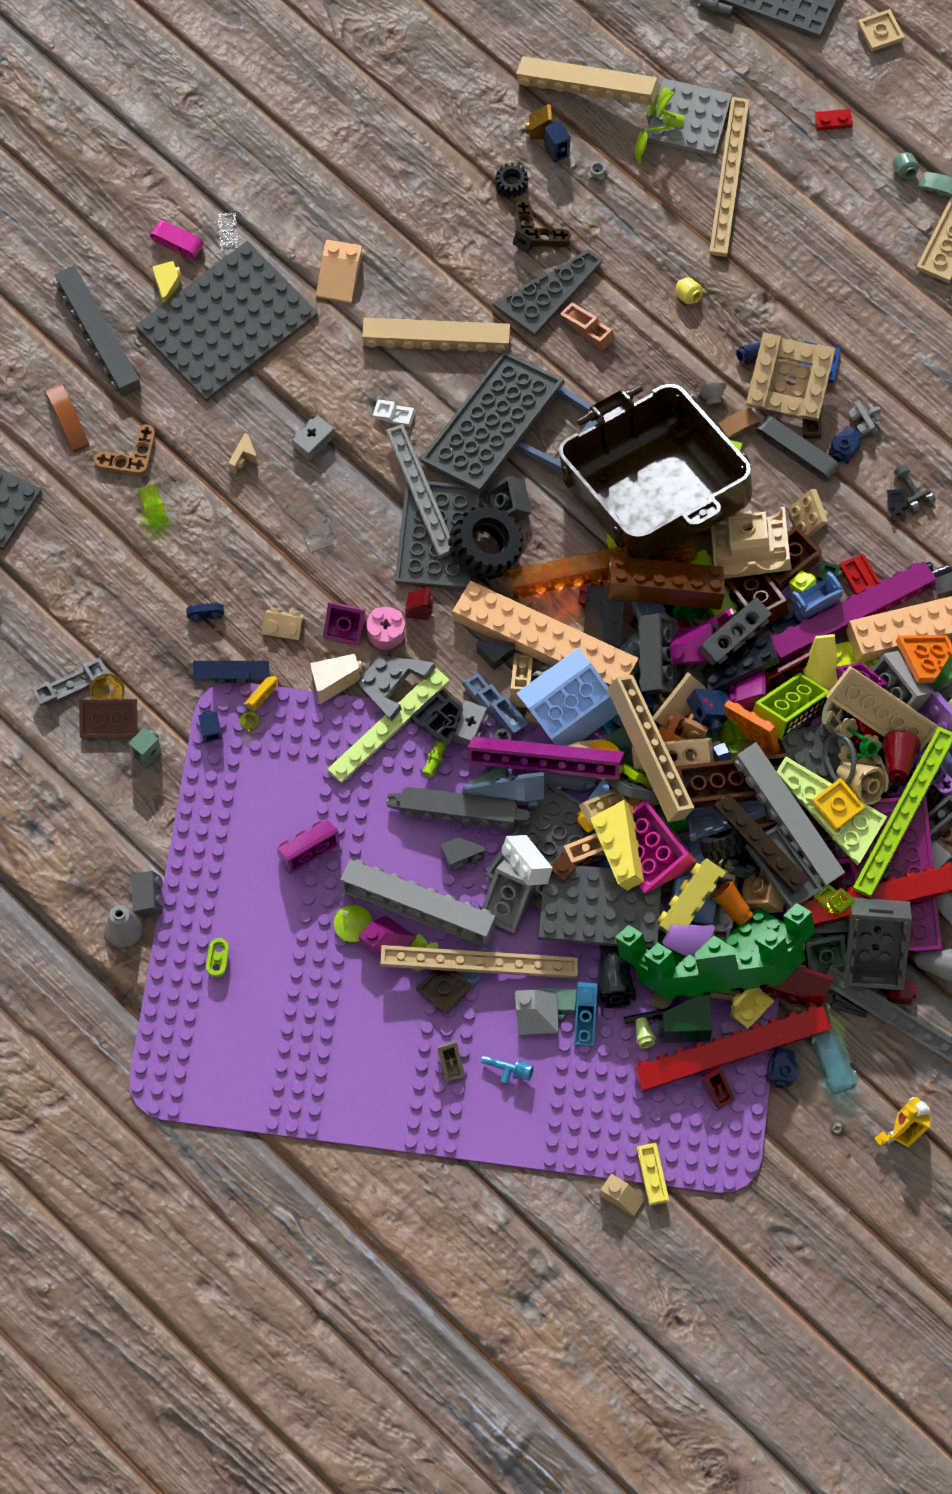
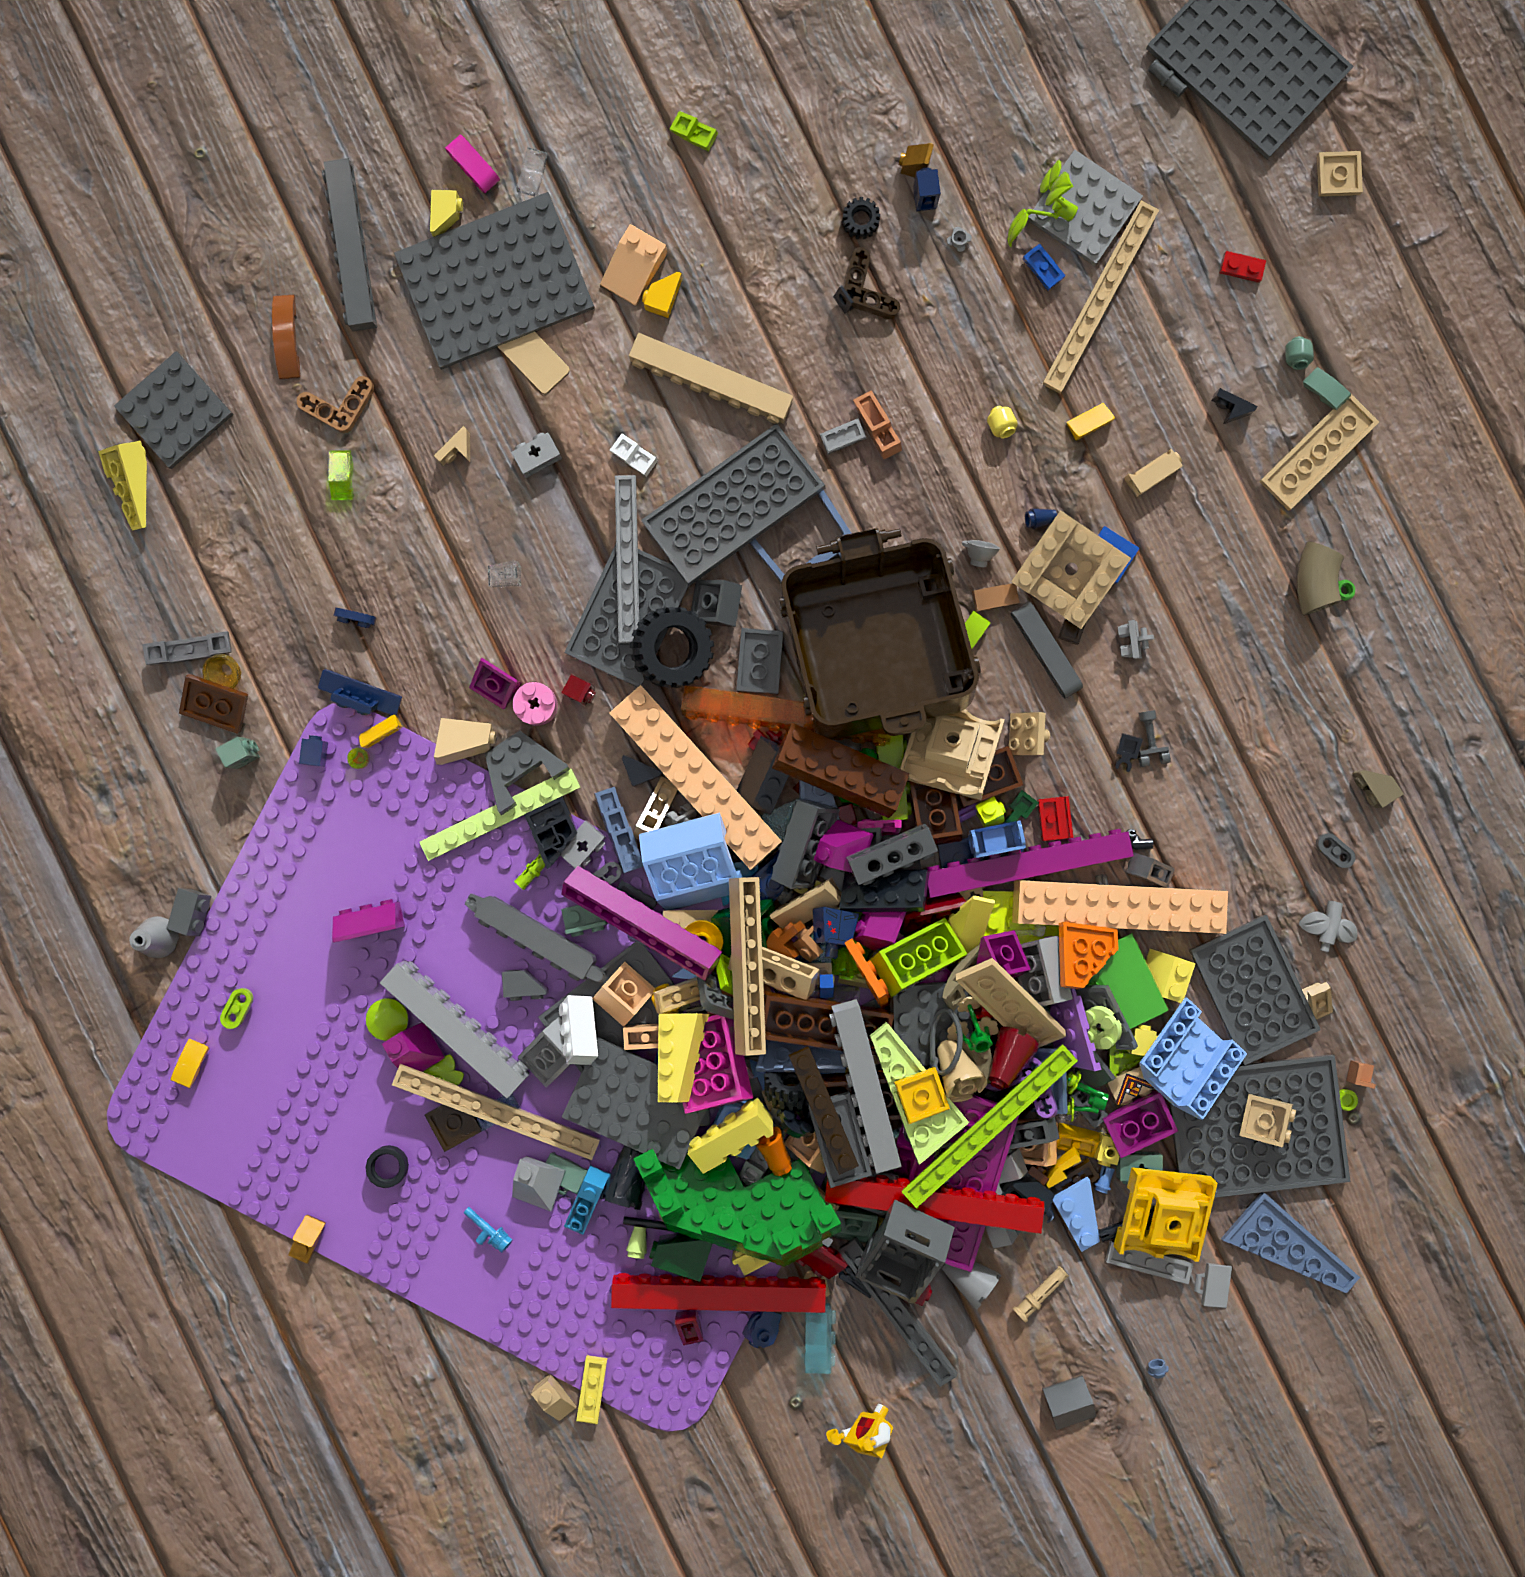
camera: 20 degrees right, 20 degrees up
tan bracket [262,607,304,640] -> none
dark tan slope [437,1041,465,1082] -> none
sand blue wedge [462,772,544,808] -> none
dark grey wing [492,249,603,337] -> none
tan brick [516,56,660,105] -> none
reddish brown plate [551,854,576,883] -> none
medium lavender slope [662,925,715,957] -> none
clear neon green slope [814,884,855,914] -> none
dark blue hand [828,426,863,464] -> none
none -> yellow slope [170,1039,210,1088]
none -> slope [288,1215,326,1264]
none -> black tyre [365,1145,409,1188]
none -> tan piece [497,332,570,394]
none -> light nougat slope [592,962,655,1027]
none -> yellow slope [642,272,682,318]
none -> lime slope [670,111,718,152]
none -> dark grey plate [736,628,783,694]
none -> light grey plate [820,418,866,455]
none -> blue plate [1022,243,1066,291]
none -> yellow slope [1066,403,1115,441]
none -> tan window [1124,448,1183,497]
none -> black slope [1211,388,1258,424]

